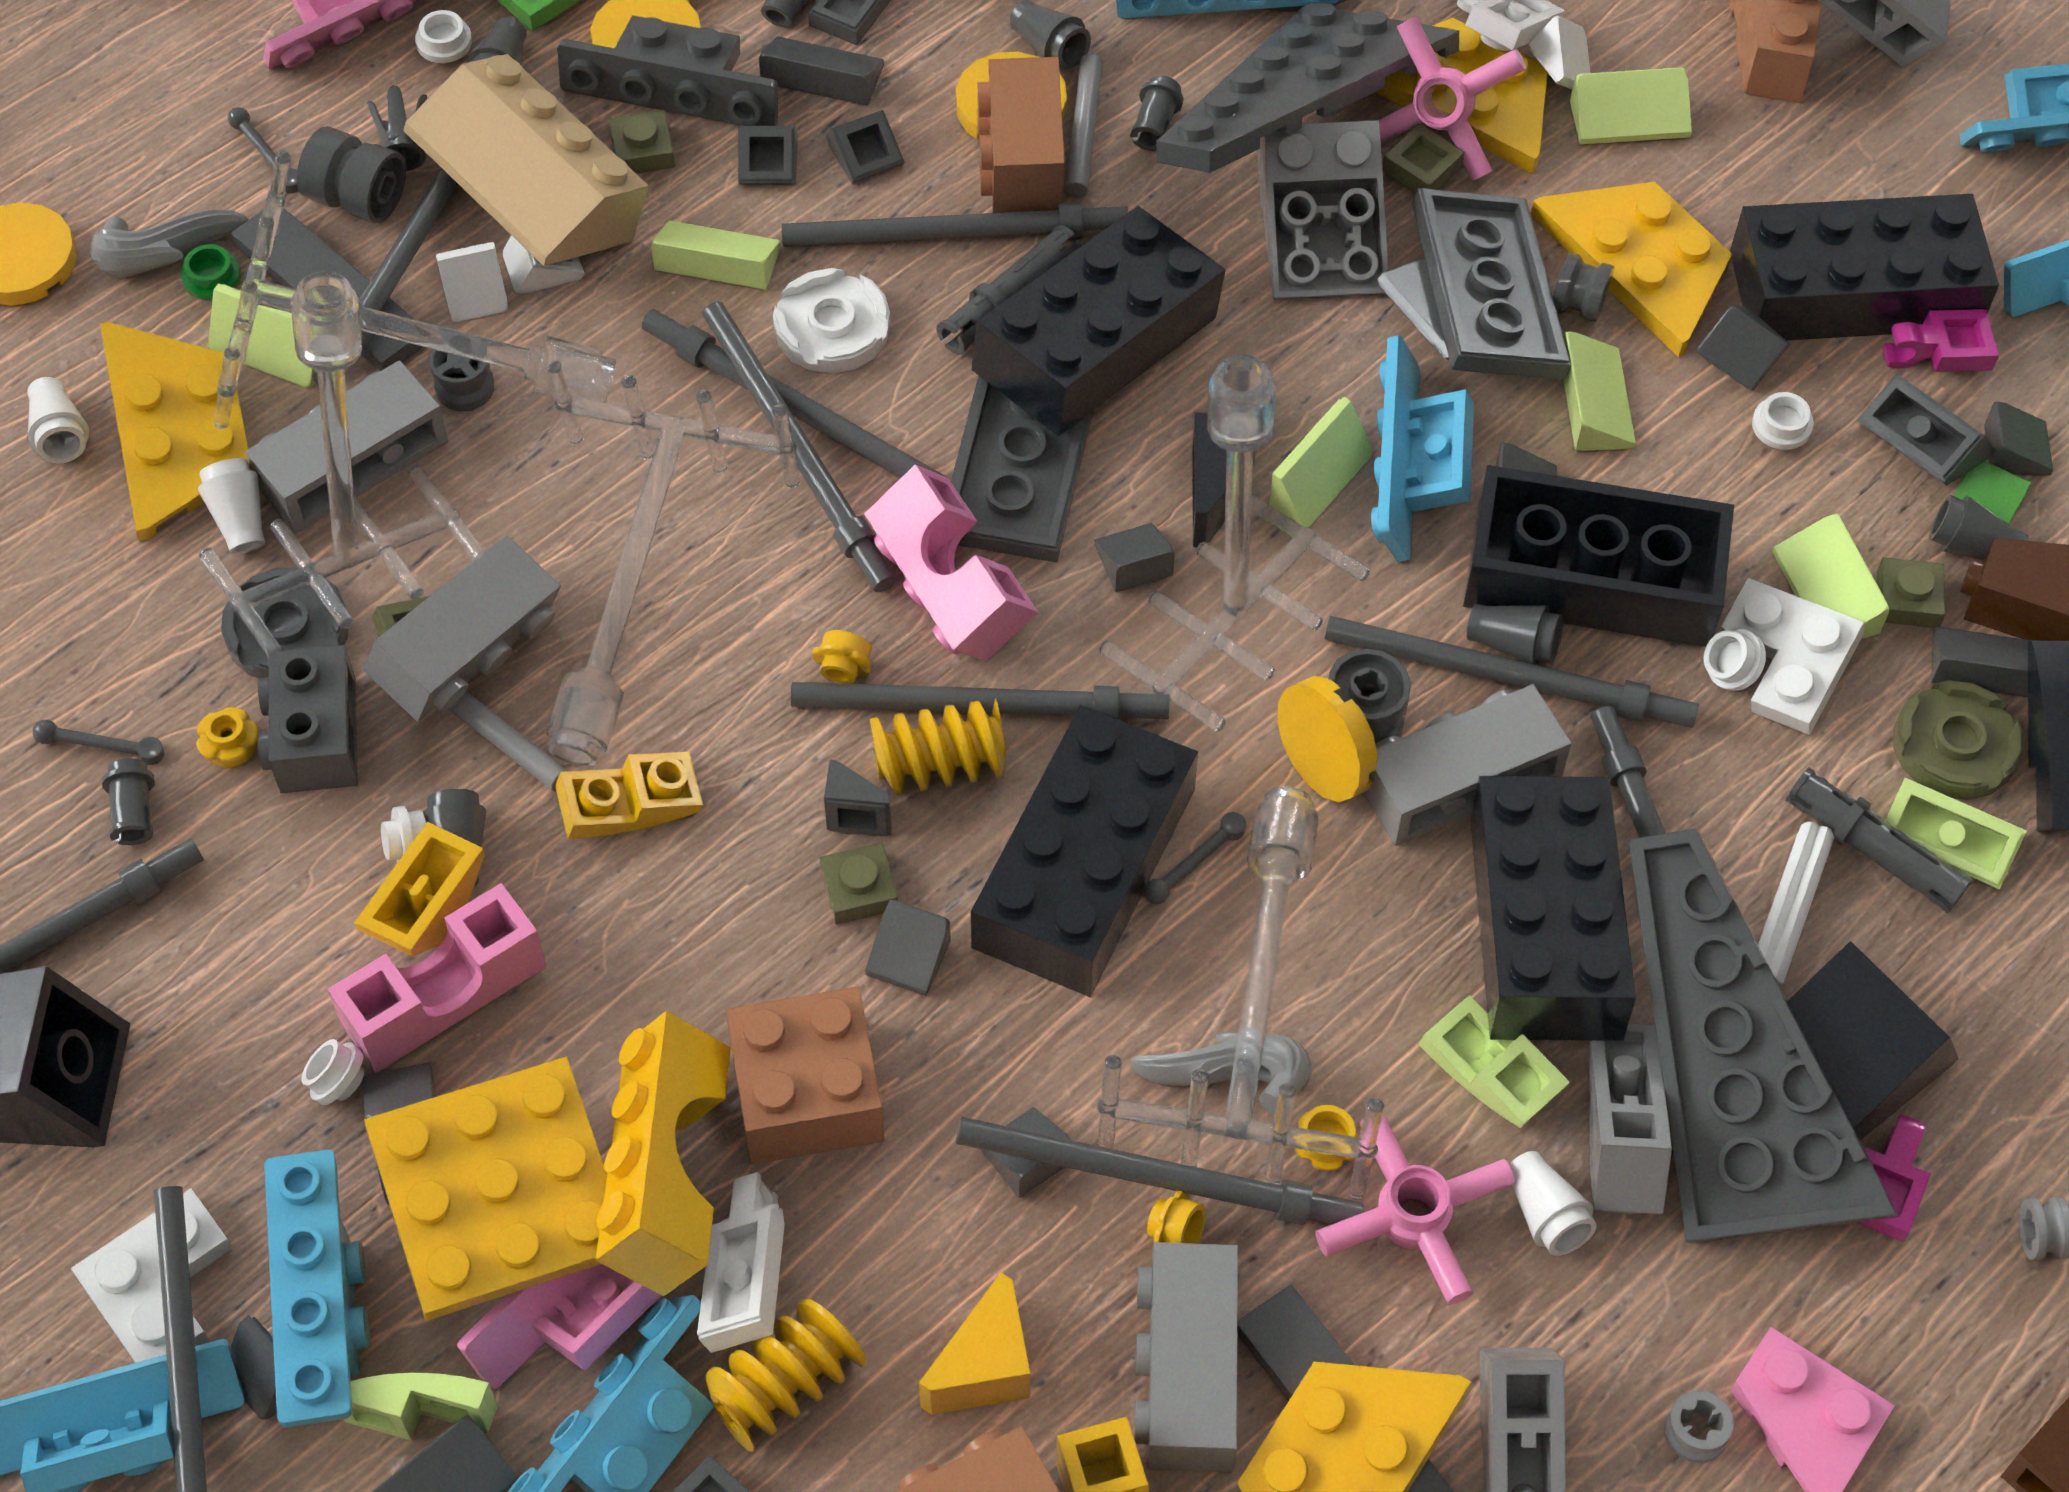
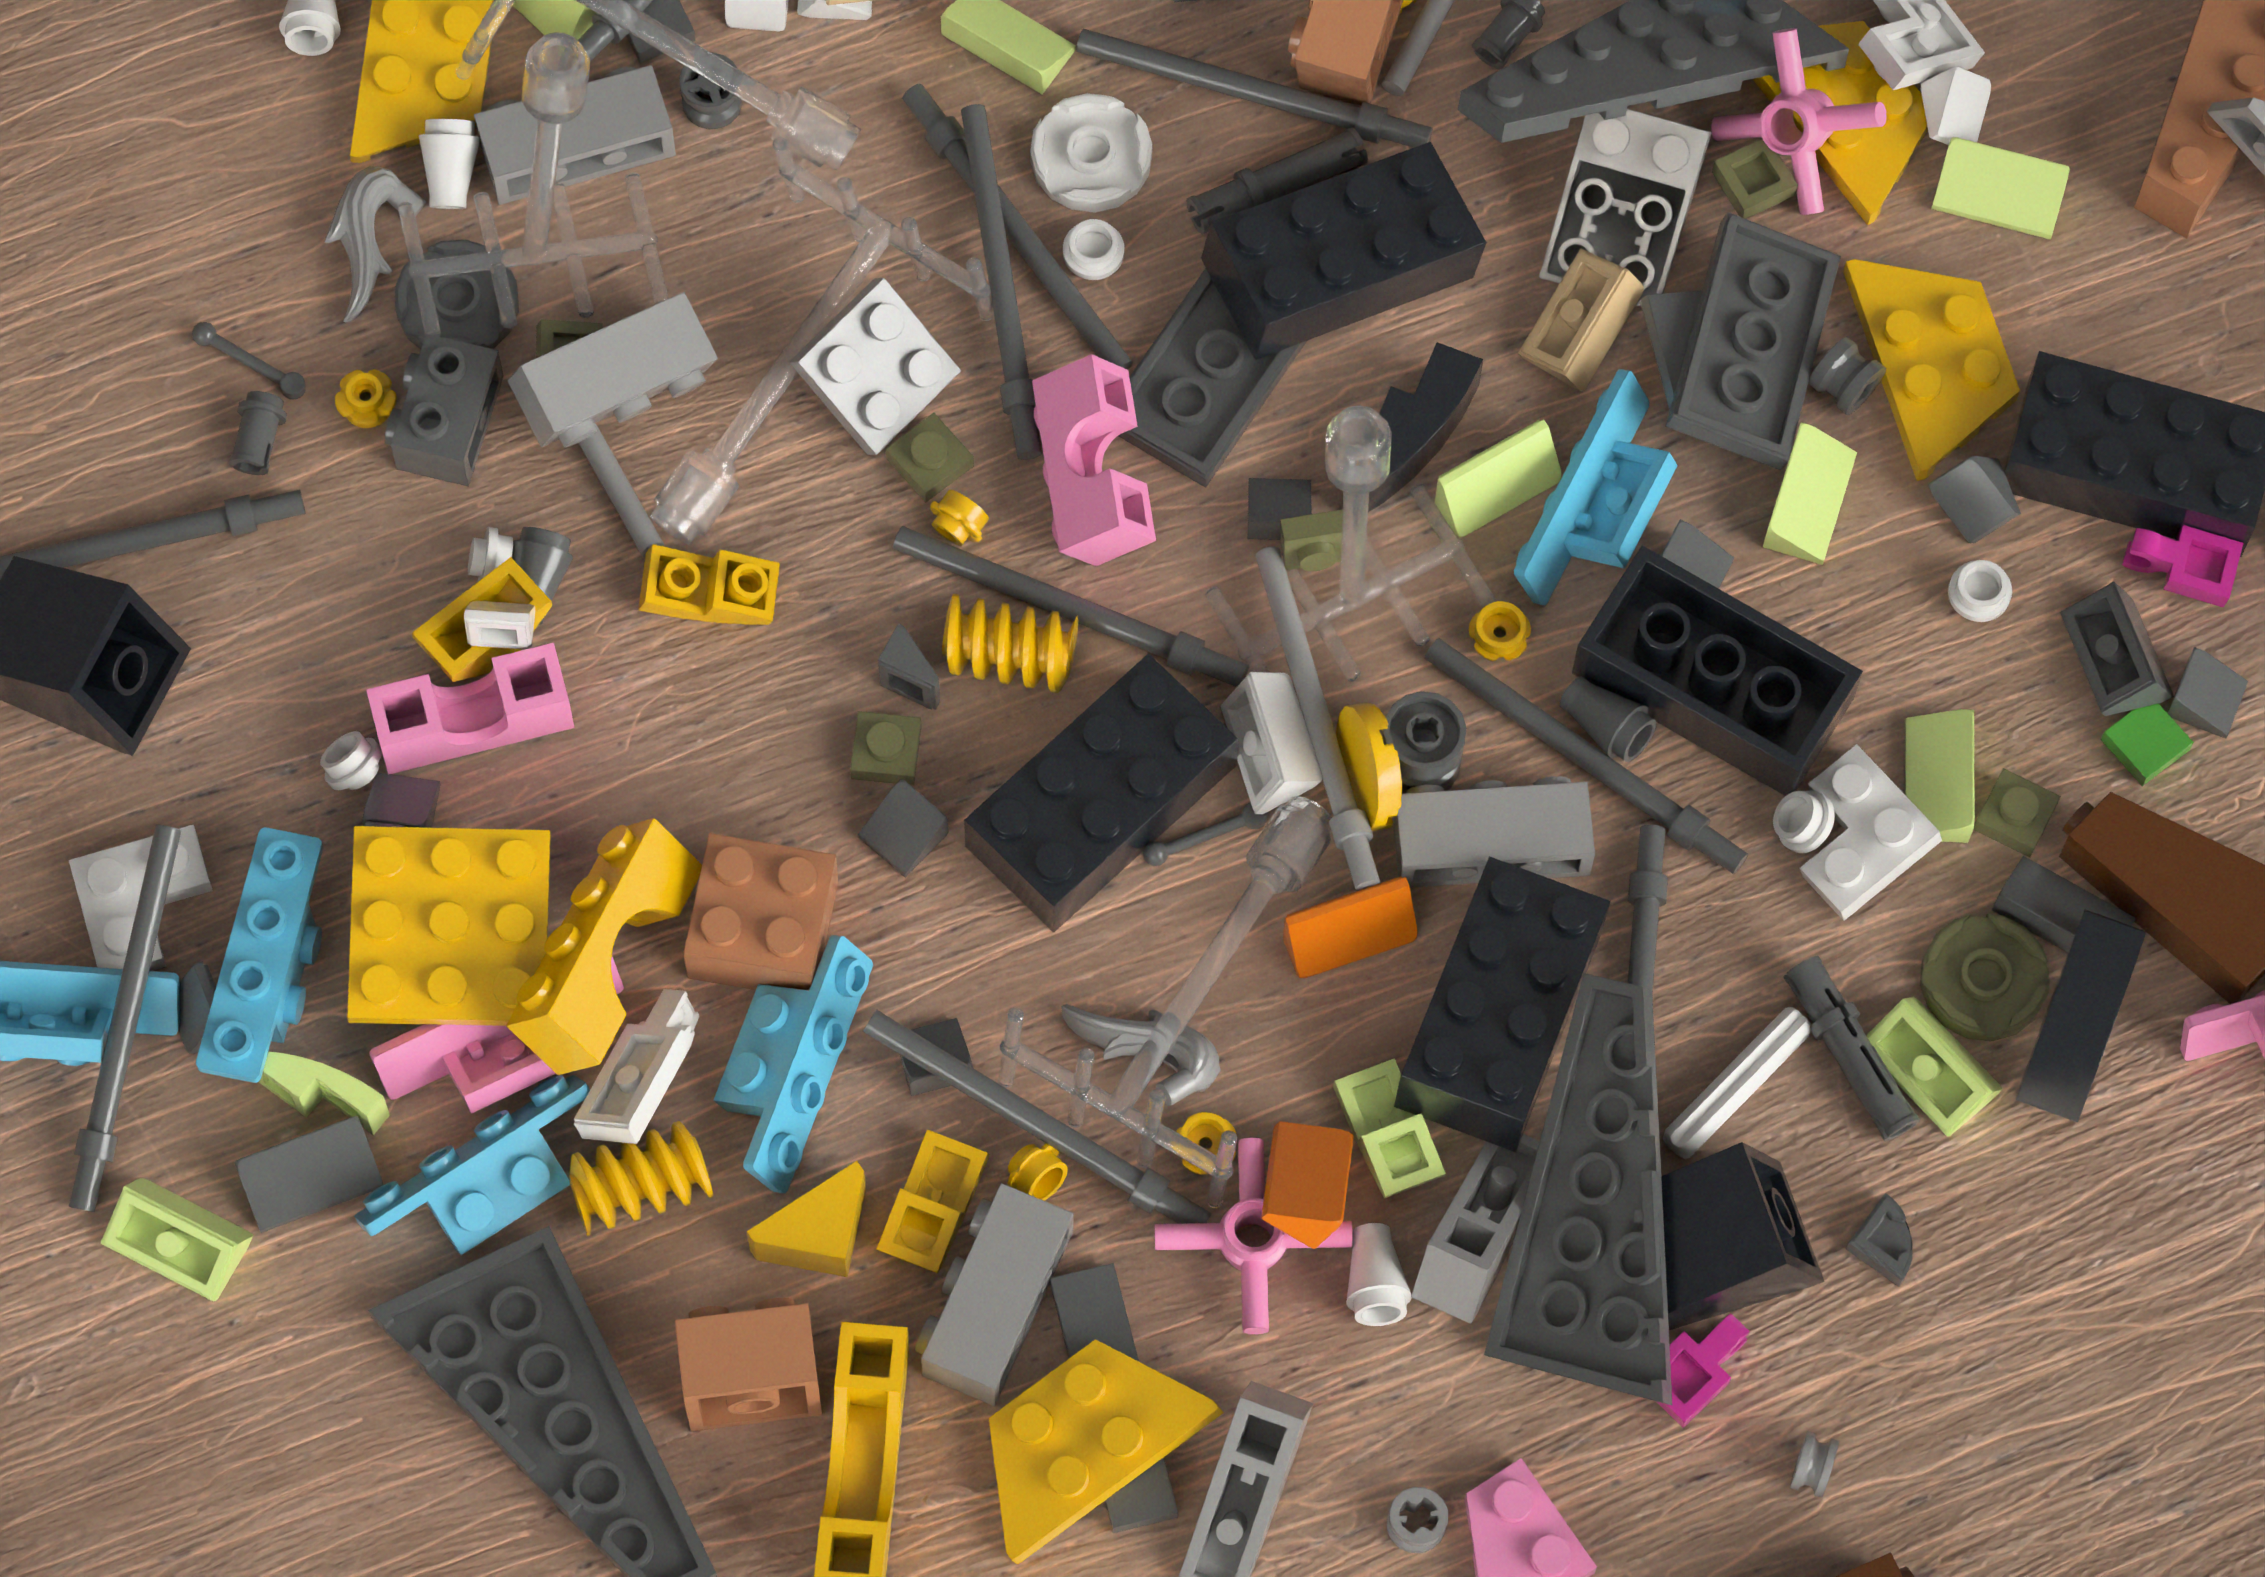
camera: 20 degrees right, 10 degrees up
dark grey cone [1929,495,2028,560] -> none
none -> light grey piece [324,166,426,322]
none -> white slope [464,601,535,649]
none -> medium azure bracket [713,935,873,1193]
none -> plate [789,278,961,455]
none -> yellow slope [876,1129,990,1274]
none -> olive plate [886,413,974,503]
none -> white plate [1063,219,1124,280]
none -> white slope [1220,672,1322,814]
none -> light grey bar [1255,546,1381,891]
none -> orange slope [1261,1121,1354,1250]
none -> olive plate [1280,509,1347,571]
none -> orange slope [1283,876,1417,979]
none -> yellow plate [1469,601,1531,661]
none -> tan slope [1518,248,1644,391]
none -> dark grey tile [1846,1193,1913,1287]

